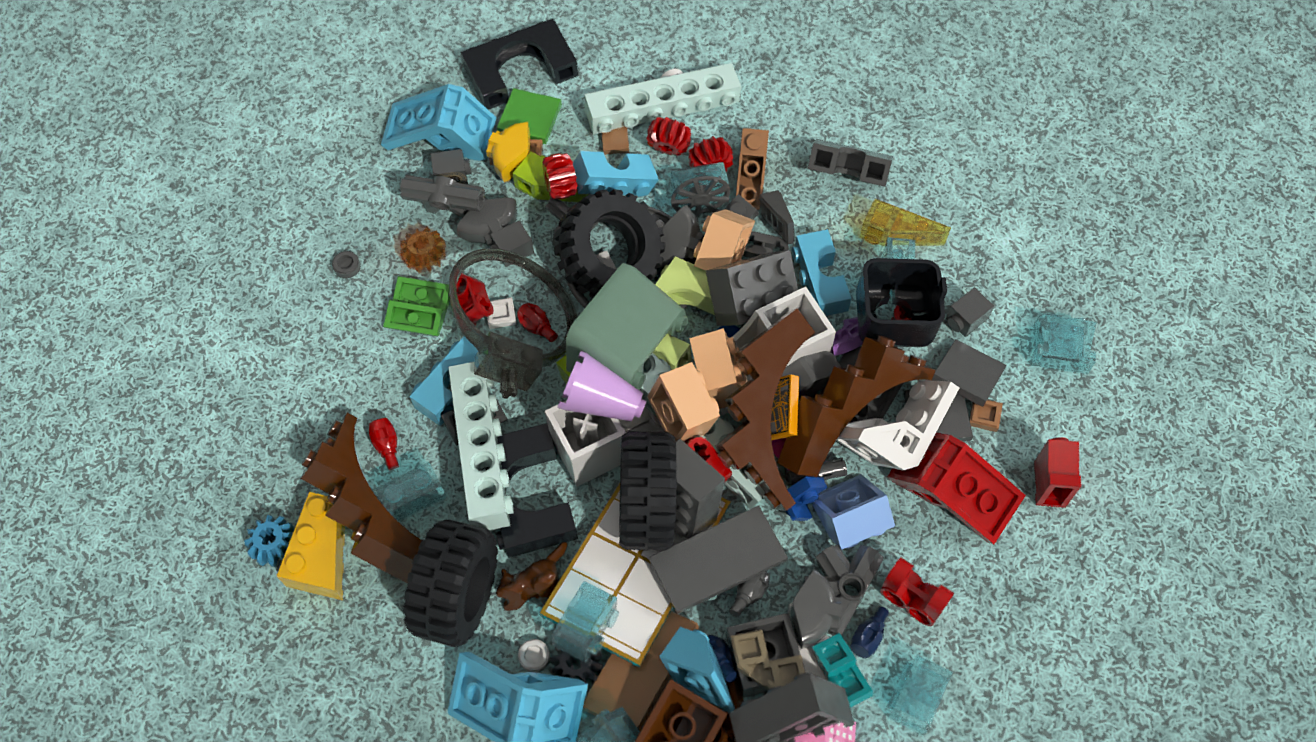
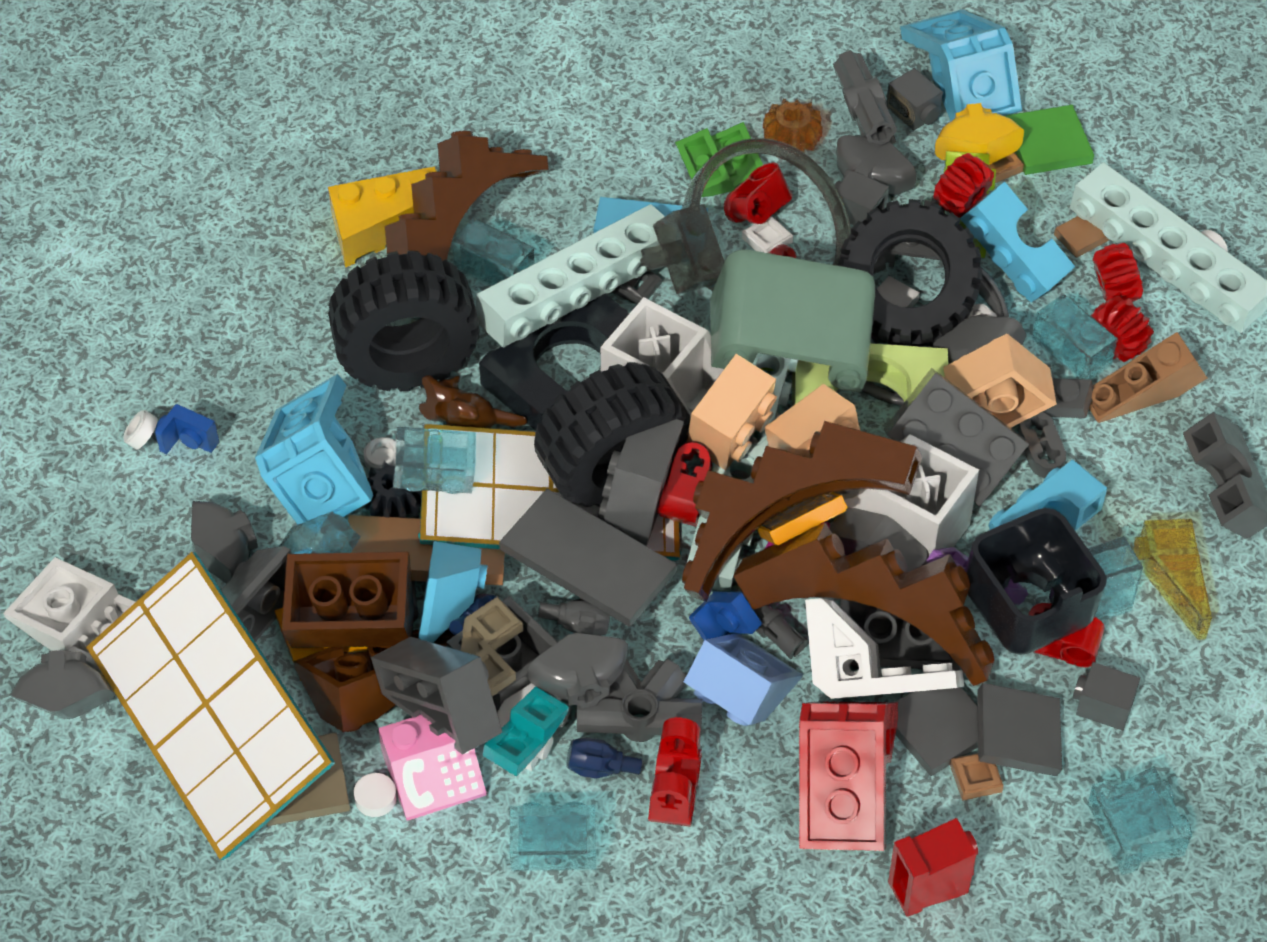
camera: 60 degrees right, 10 degrees down
dark azure gear [244,515,295,567] -> none
dark grey tile [332,251,361,278] -> none
red piece [369,418,399,470] -> none
black arch [461,18,579,110] -> none
lavender cone [557,351,646,421] -> none
dark grey wheel [671,176,730,217] -> none
dark grey slope [759,190,794,245] -> none

